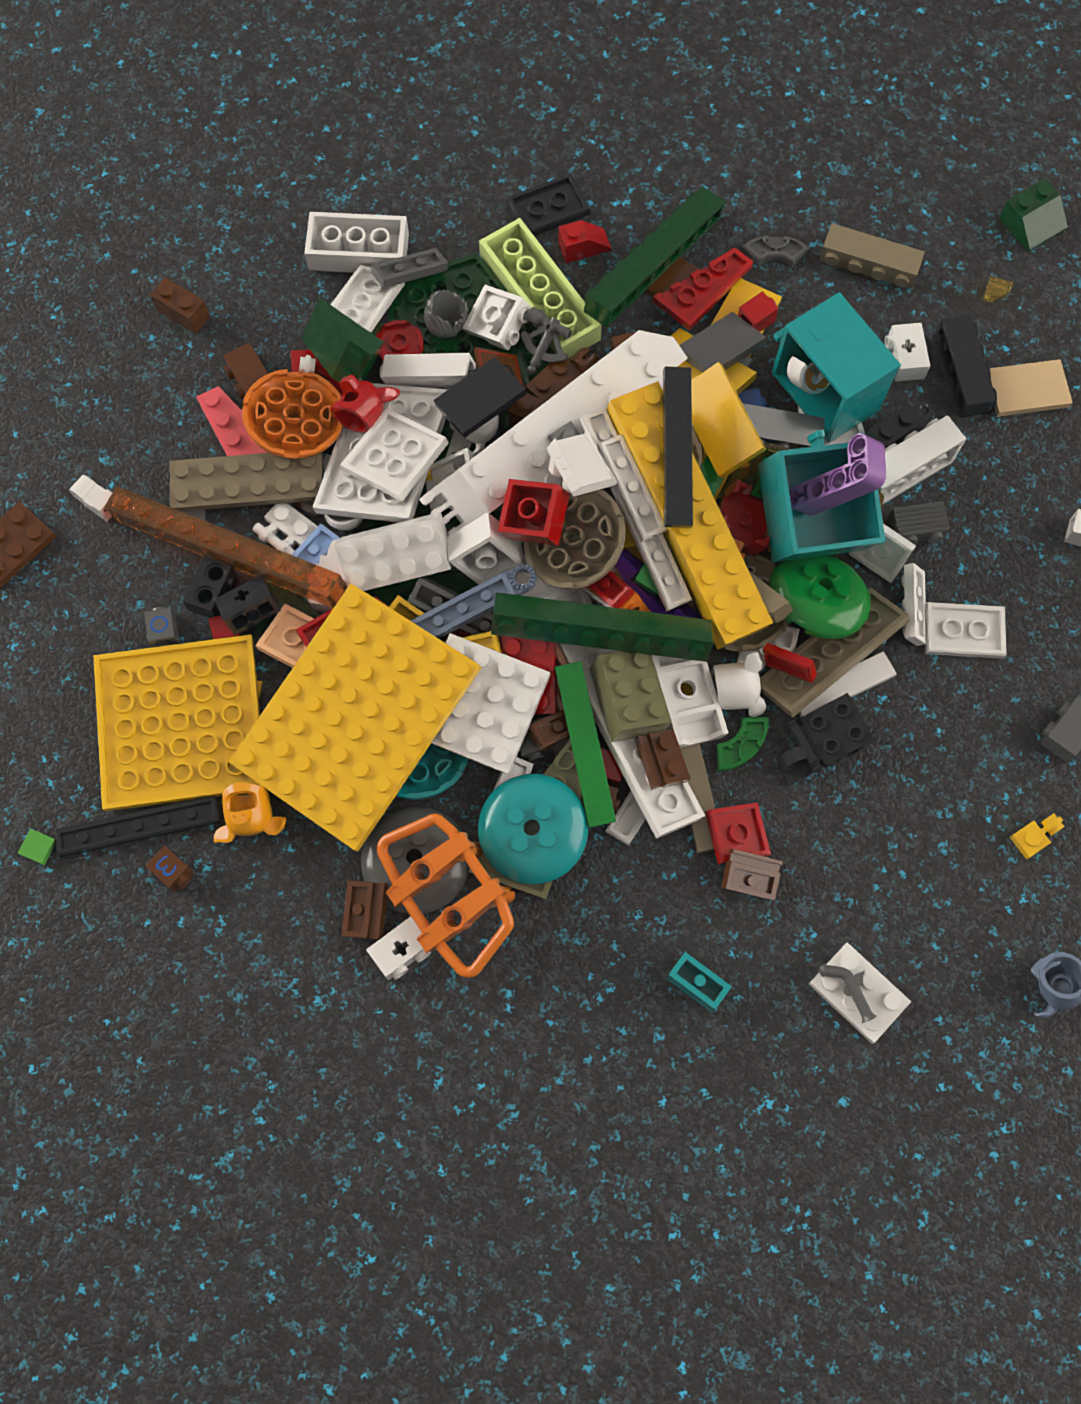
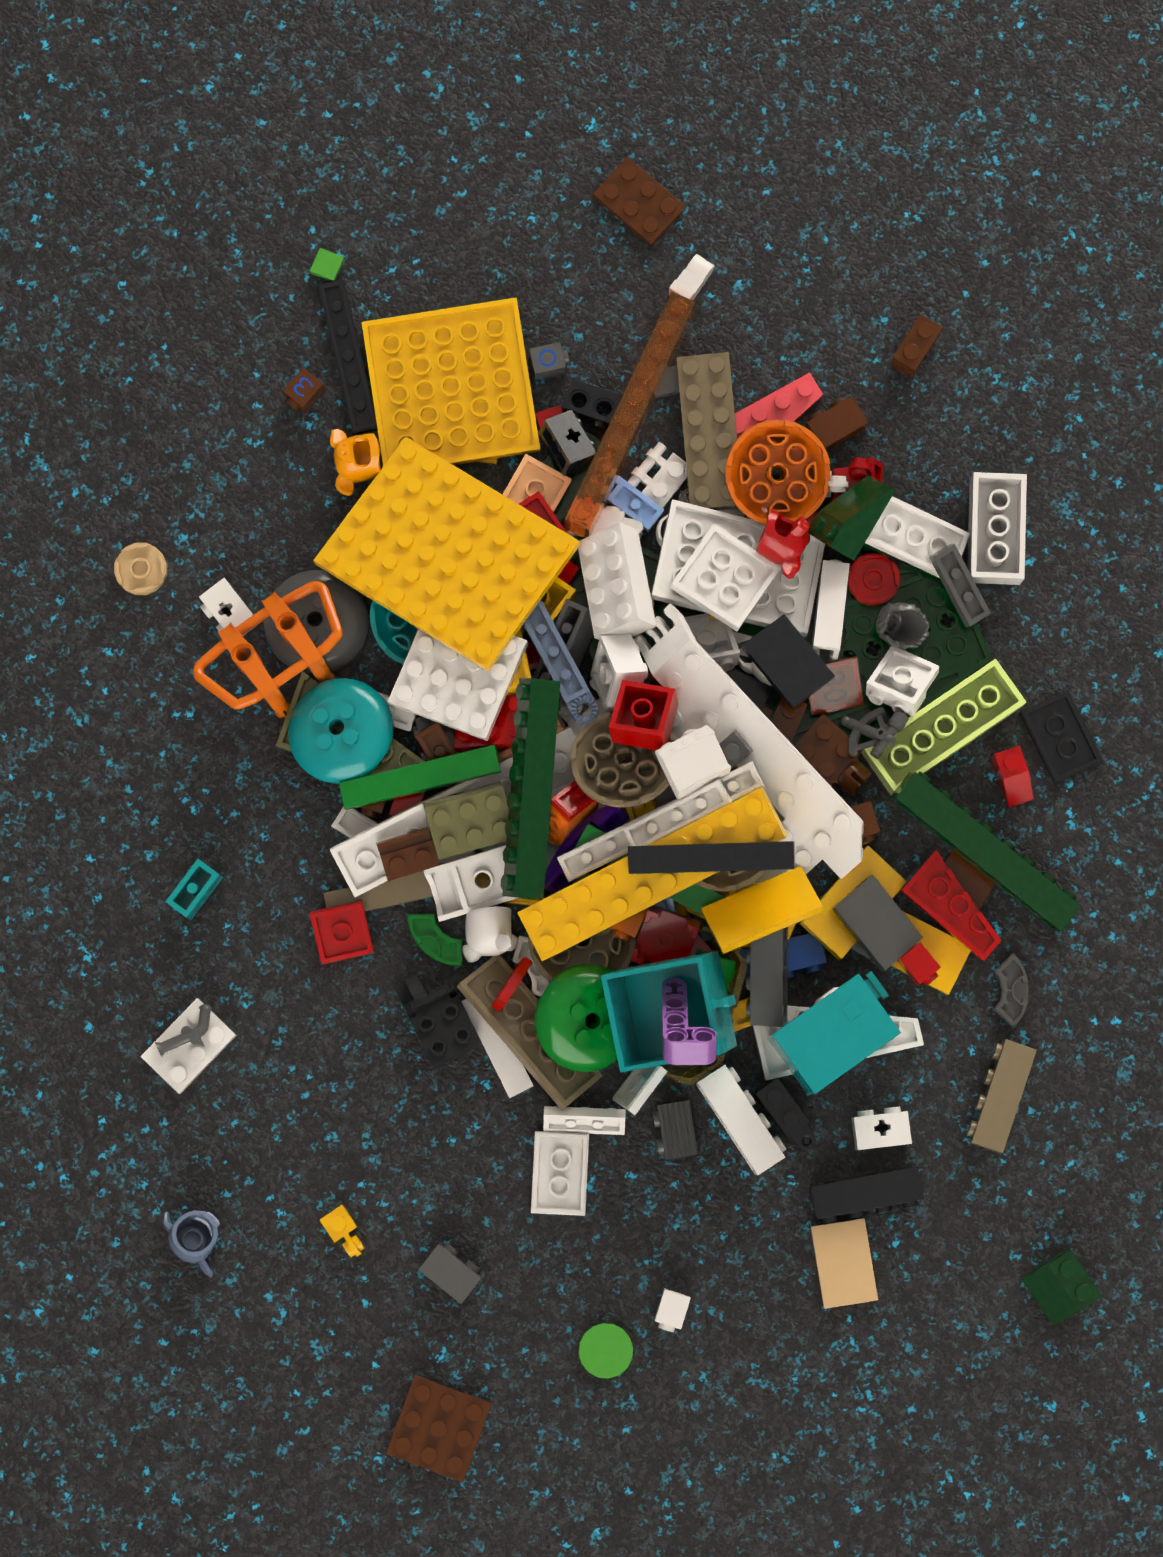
camera: 90 degrees right, 10 degrees up
reddish brown plate [341,881,388,940] -> none
plate [721,848,783,901] -> none
dark tan slope [749,571,793,623] -> none
clear yellow tile [983,276,1014,301] -> none
none -> tan tile [114,543,167,595]
none -> red plate [849,458,883,483]

